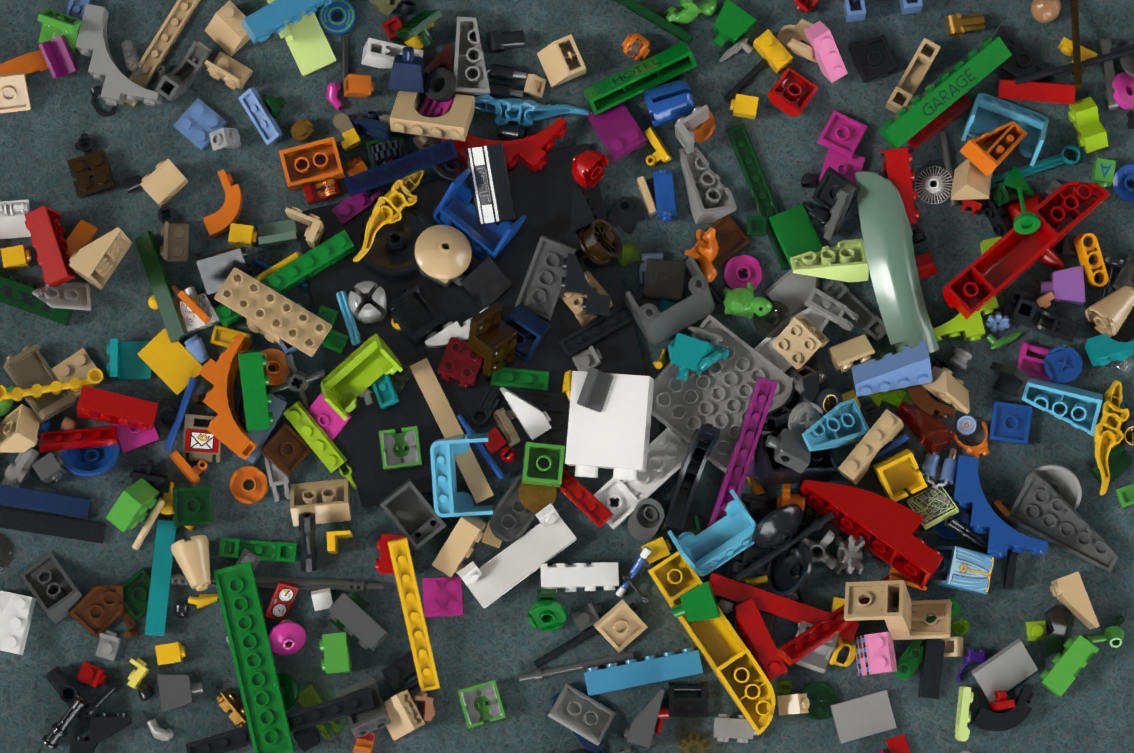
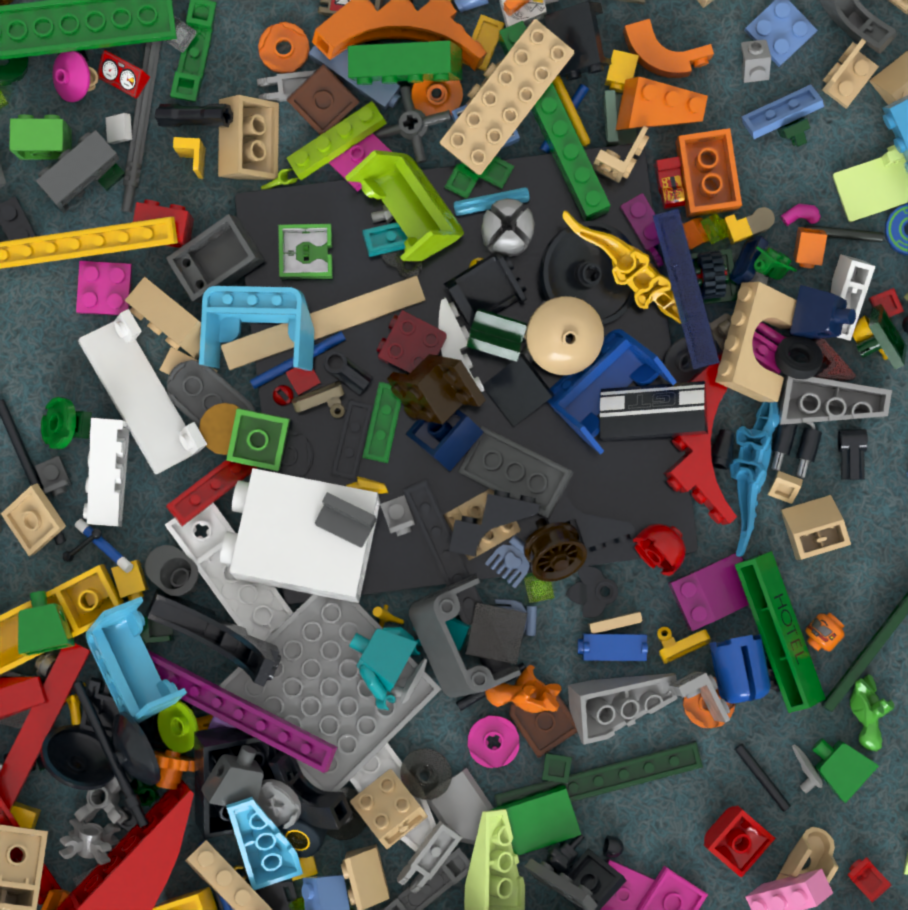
camera: 85 degrees right, 5 degrees up
pearl gold plate [291,118,315,143] -> none
white slope [500,387,552,440] -> none
bright green animal [723,282,773,319] -> none
yellow brick [730,94,759,120] -> none
yellow brick [753,29,793,74] -> none
none -> lime dish [158,701,198,753]
none -> dark green panel [466,309,527,362]
none -> sand blue piece [485,535,530,588]
none -> orange wedge [615,77,708,131]
none -> clear neon green plate [700,214,729,244]
none -> green hinge [754,246,797,280]

